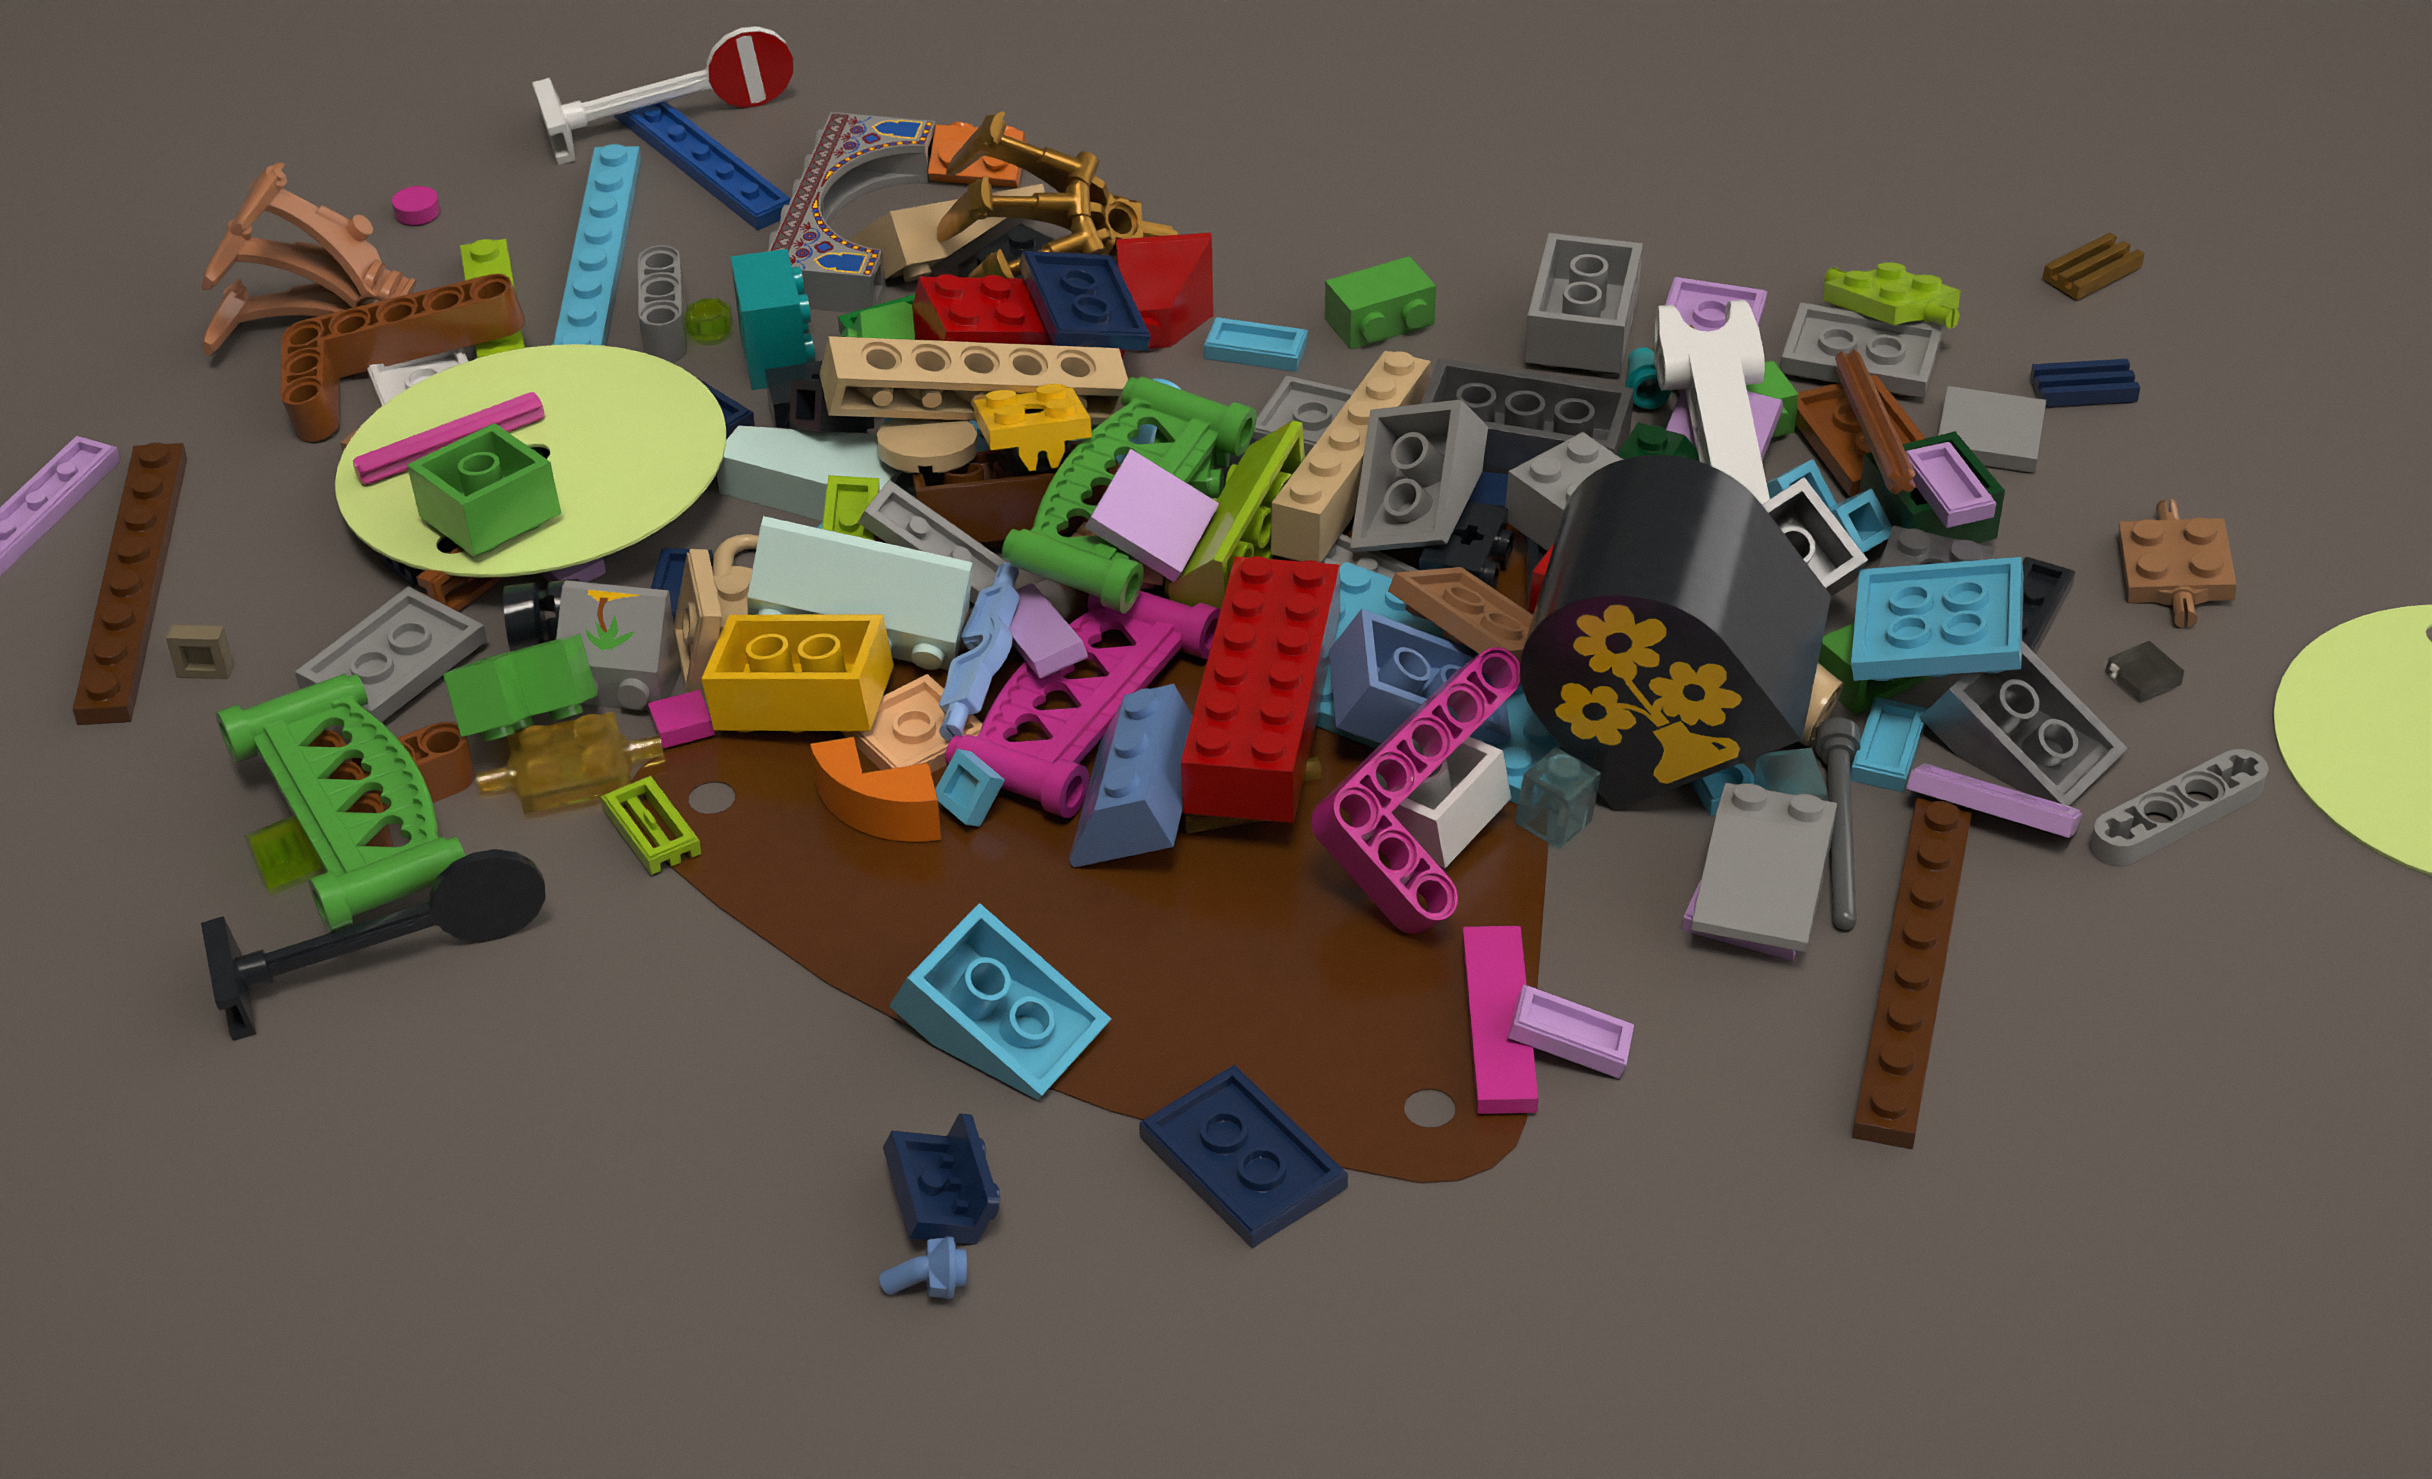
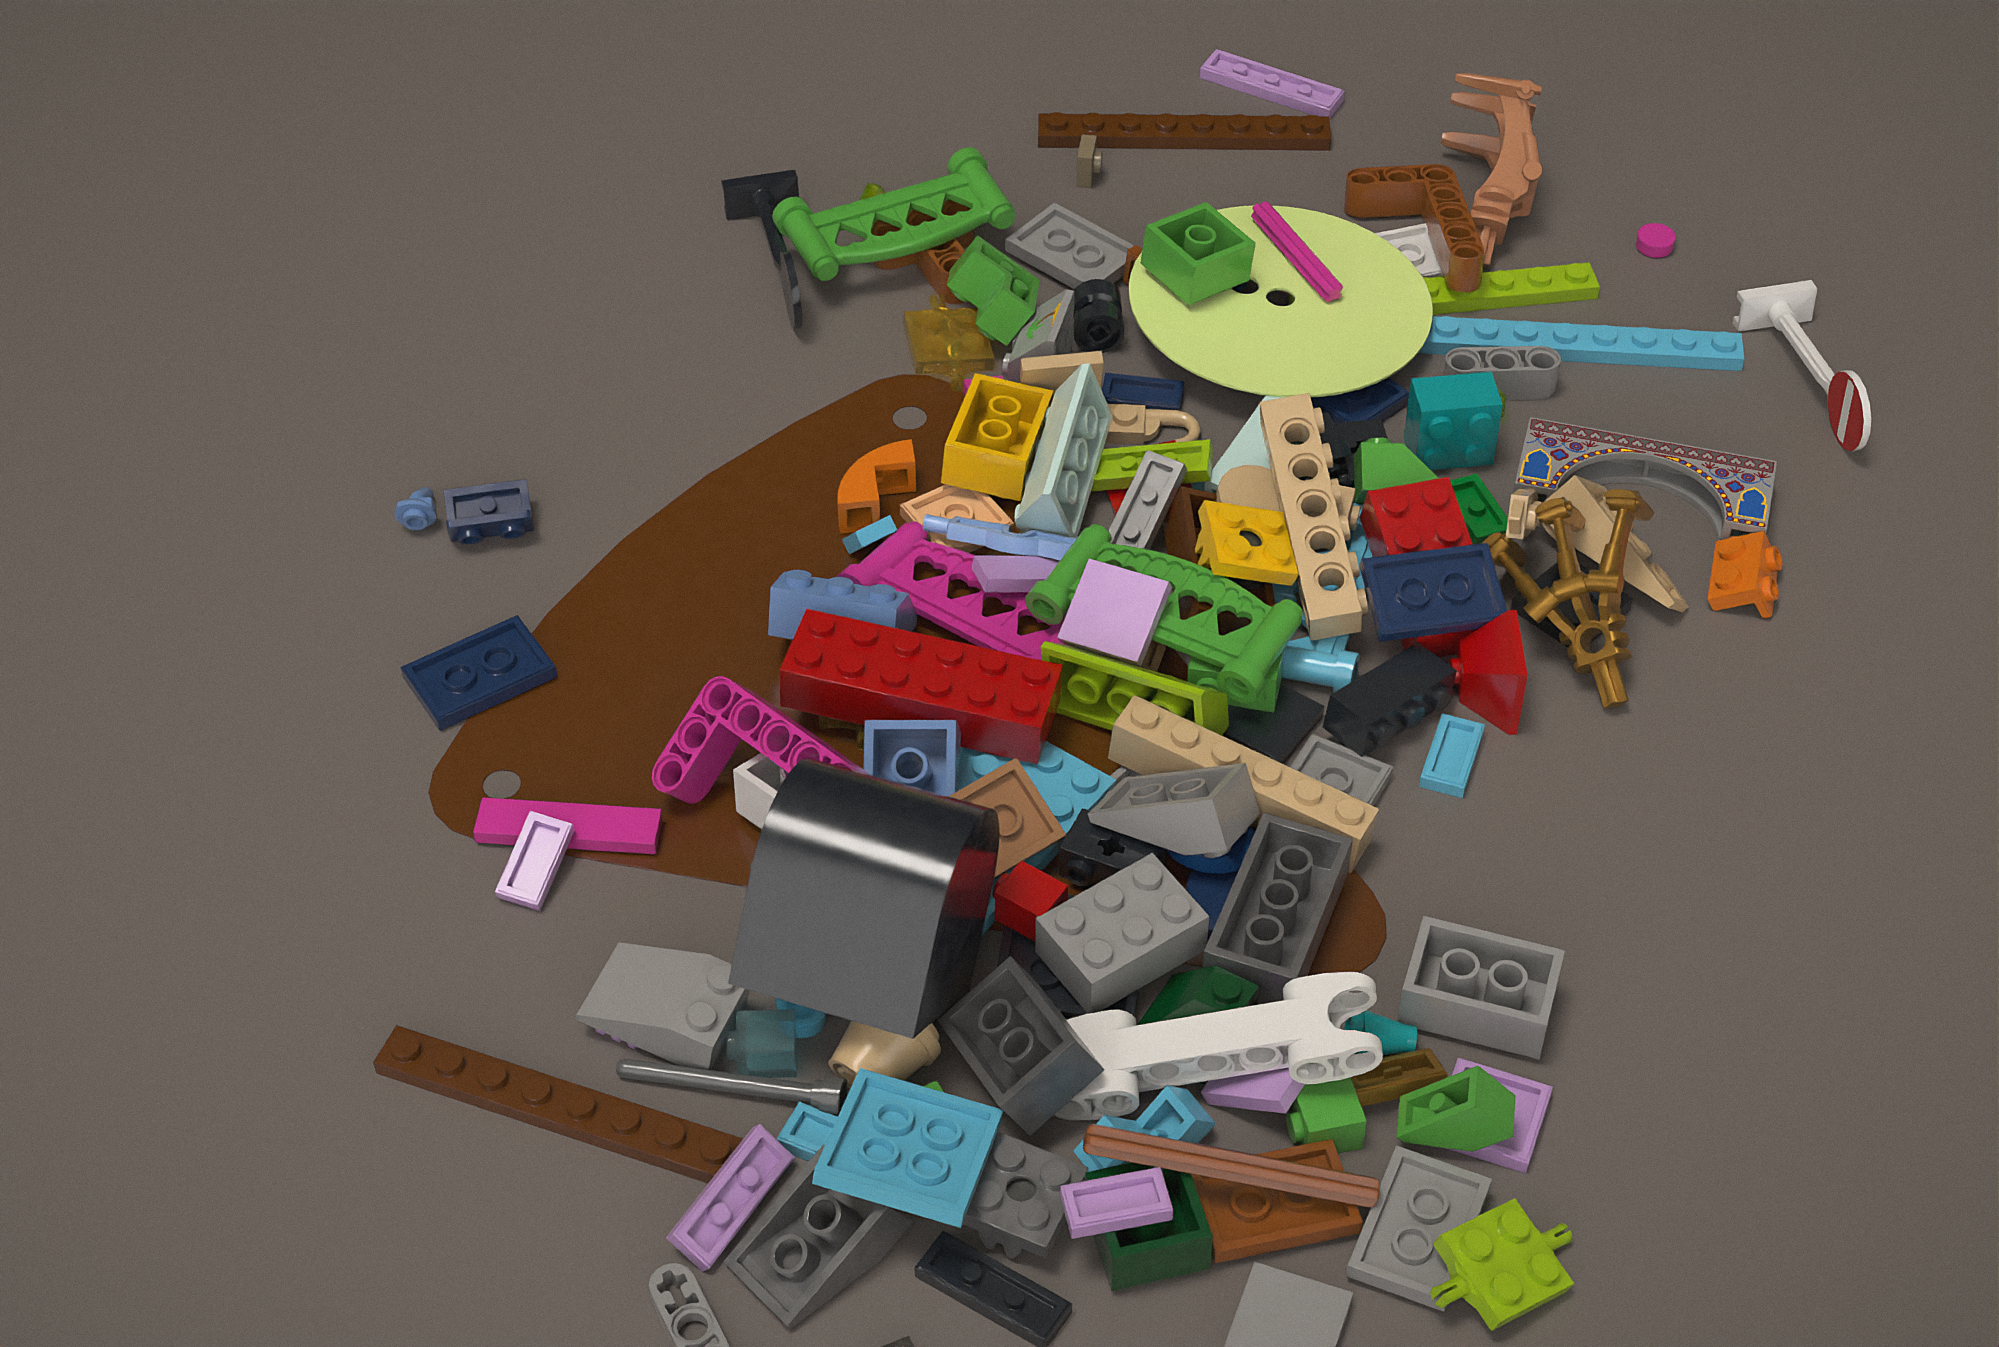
camera: 95 degrees right, 5 degrees up
lime tile [601,776,701,875] -> none
blue tile [613,101,791,231] -> none
medium azure slope [889,903,1111,1100] -> none
bright green brick [1325,256,1436,350] -> none
none -> black brick [1322,642,1457,757]
none -> bright green slope [1396,1066,1516,1152]
none -> tan plate [1506,488,1542,539]

